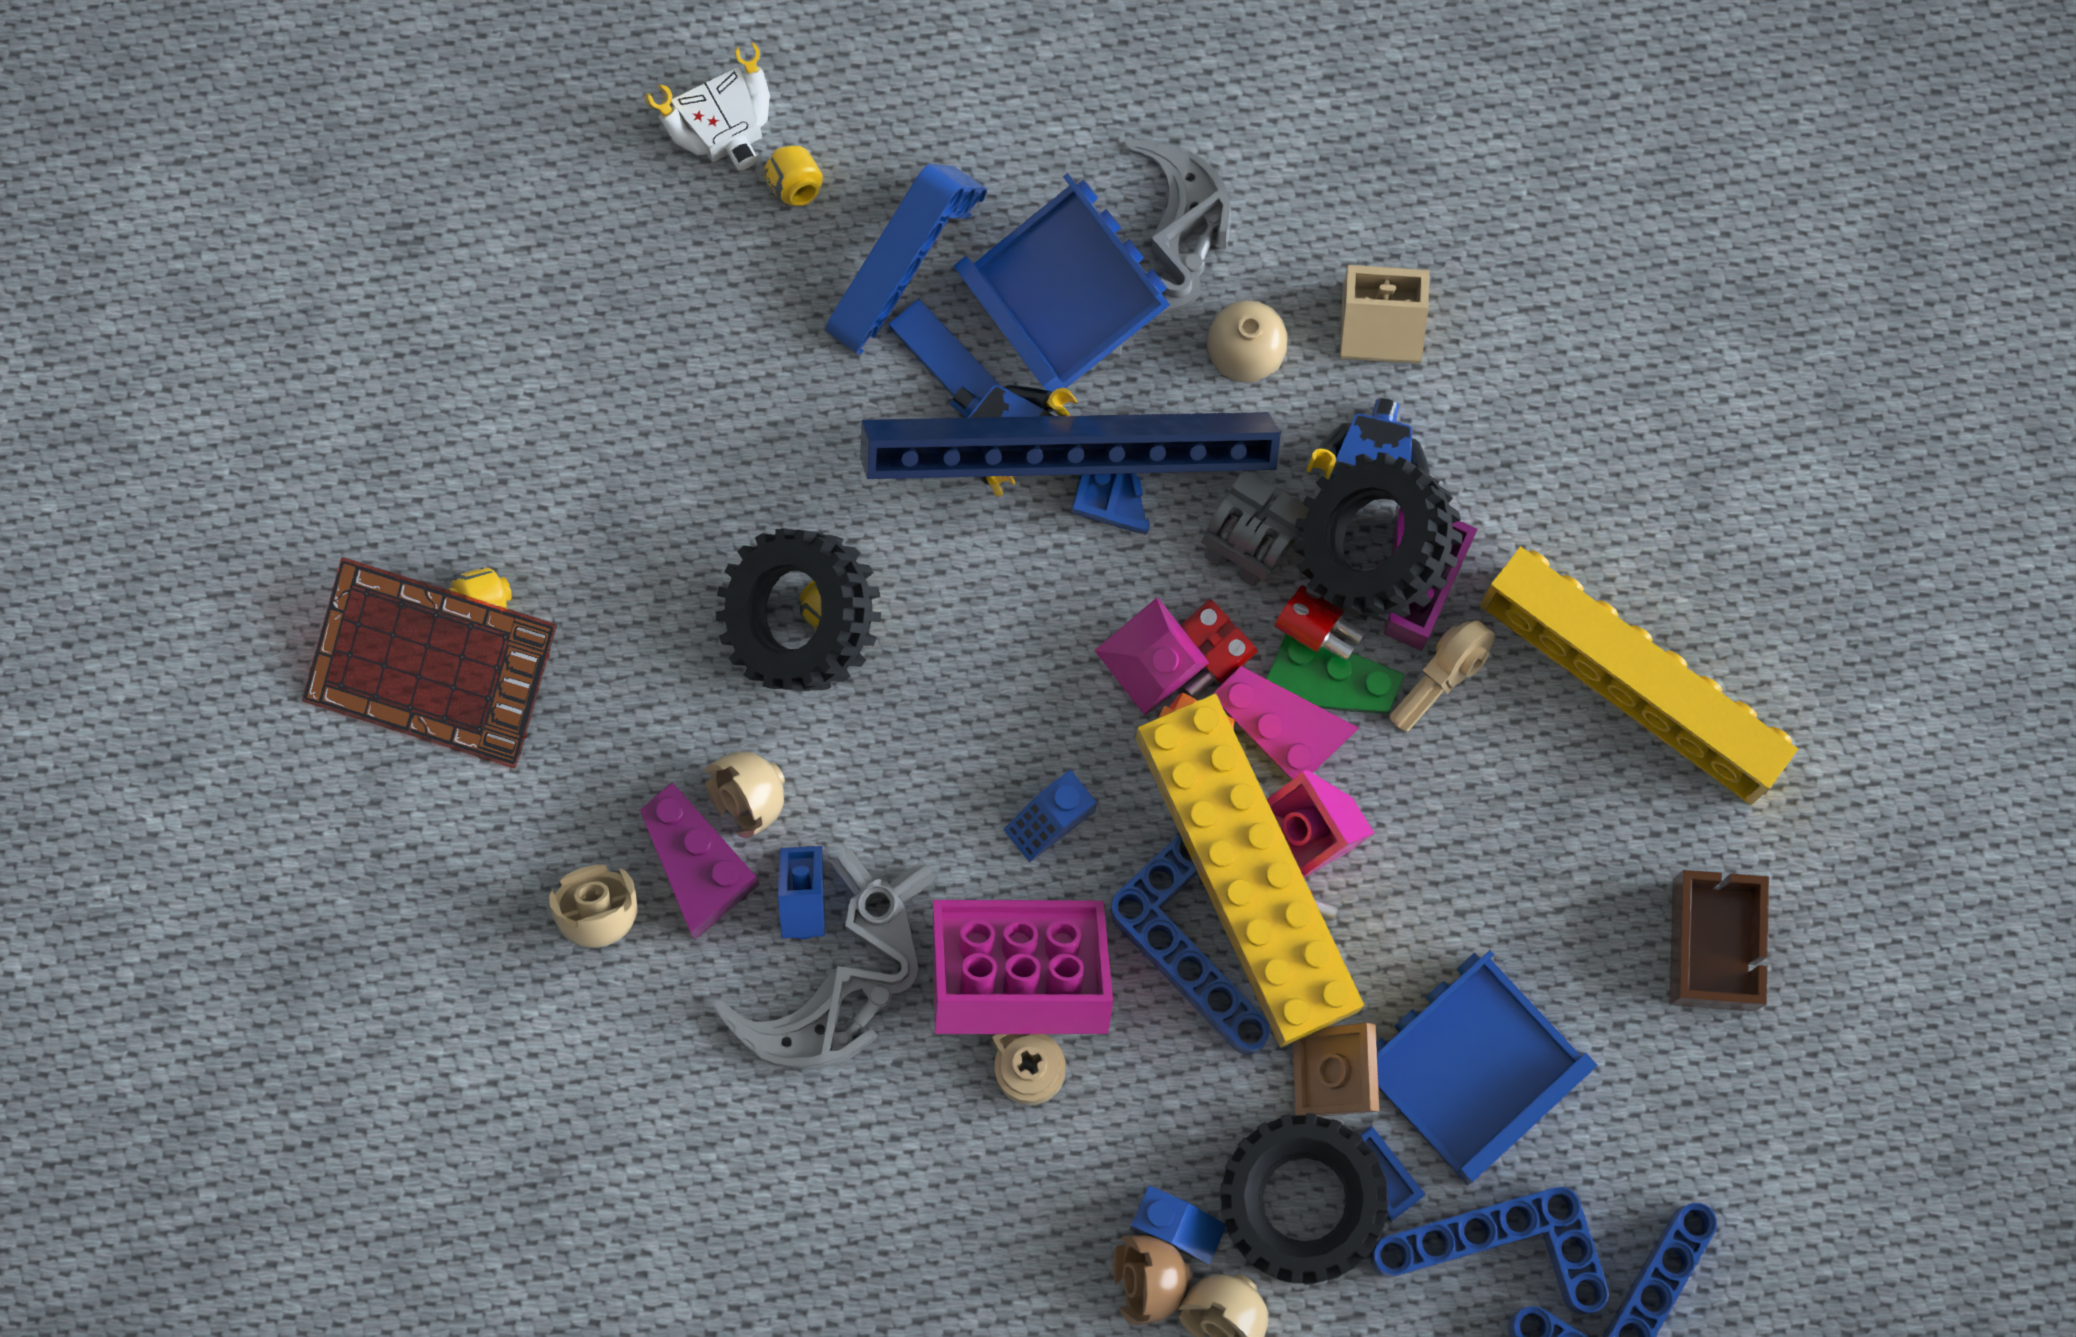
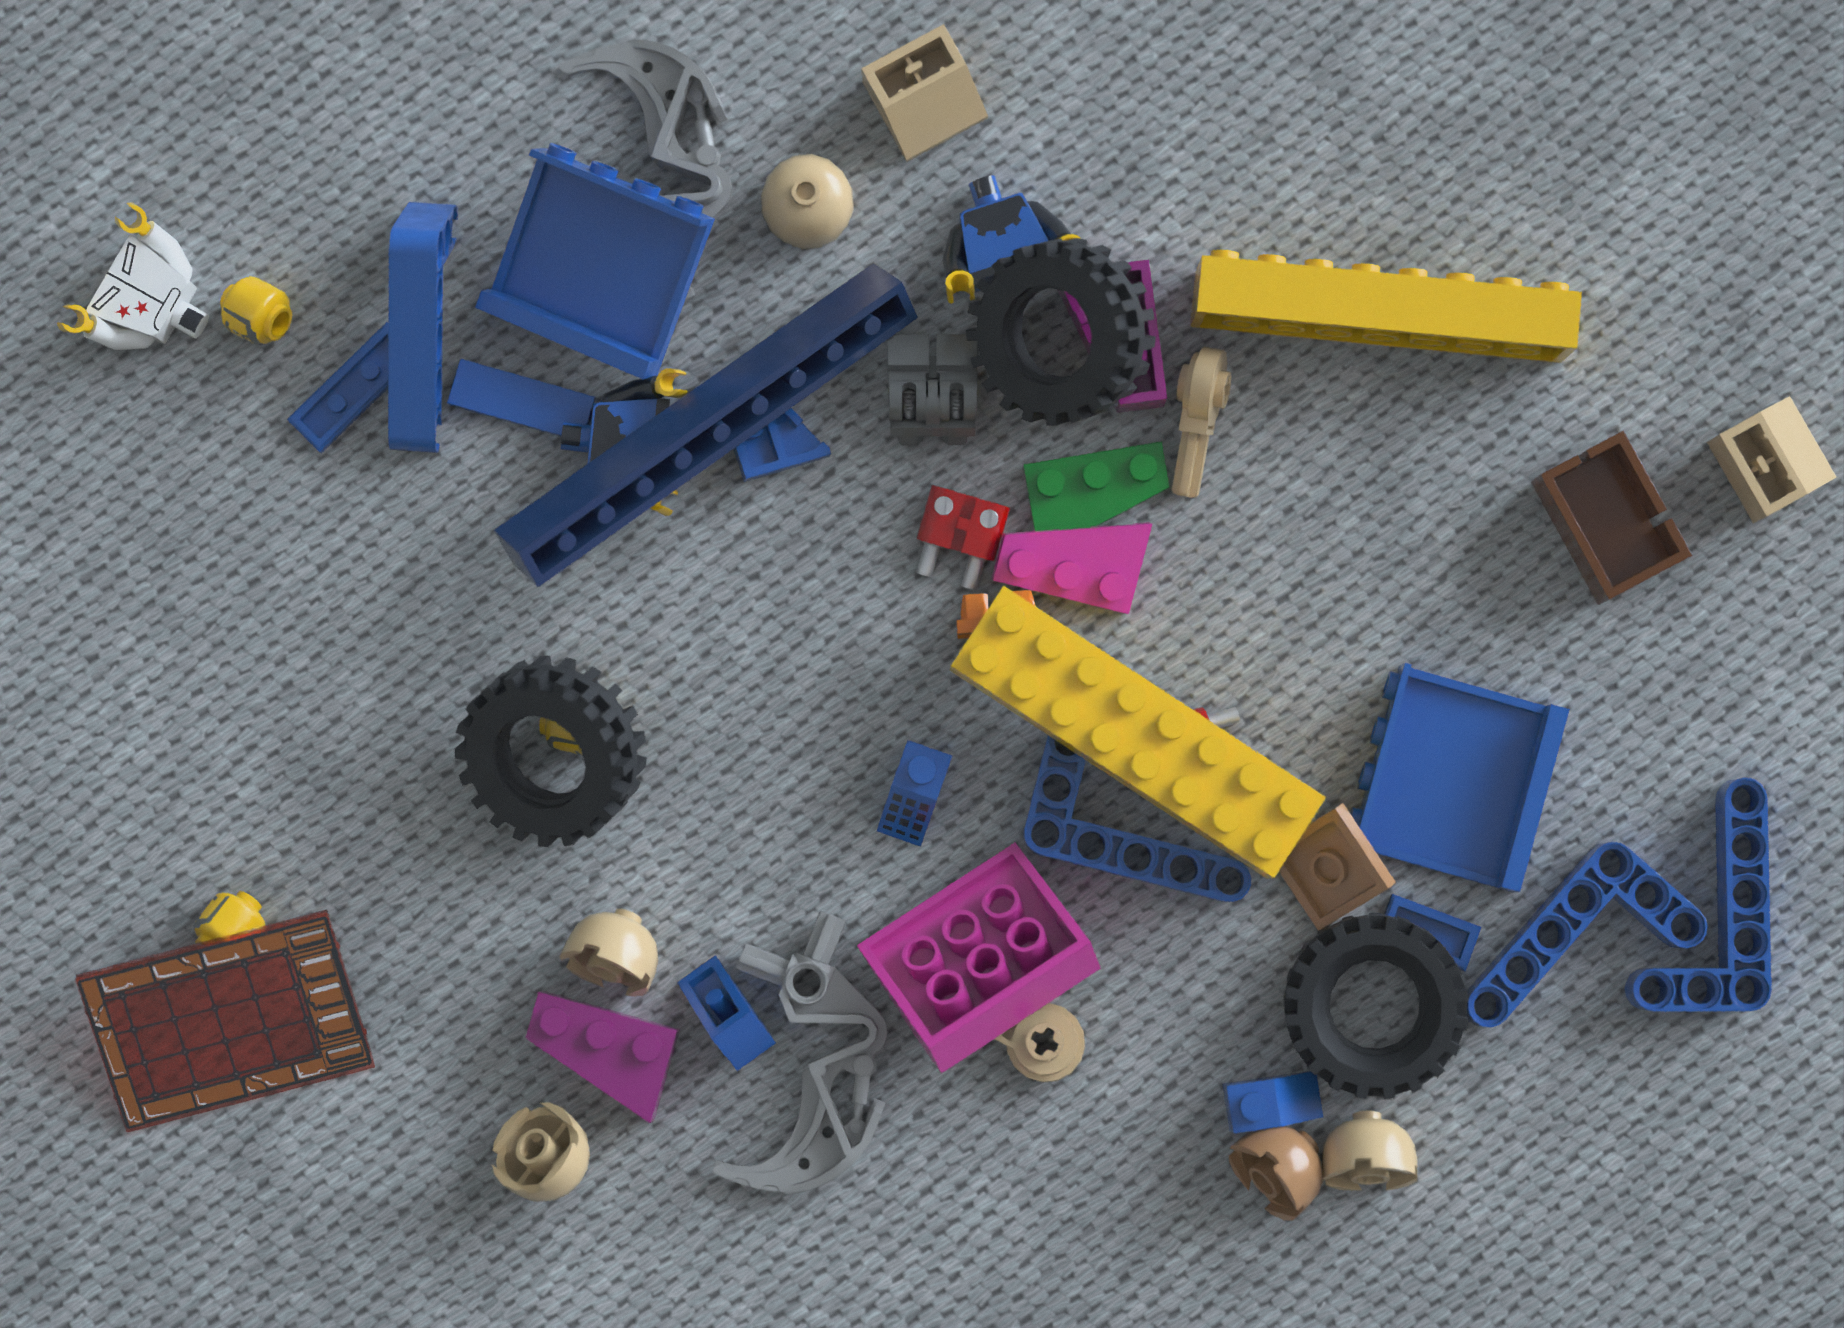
camera: 30 degrees left, 10 degrees up
dark pink slope [1094,598,1209,715] -> none
slope [1267,770,1375,878] -> none
red piece [1274,585,1366,661] -> none
none -> blue tile [287,322,388,453]
none -> tan slope [1707,396,1836,523]

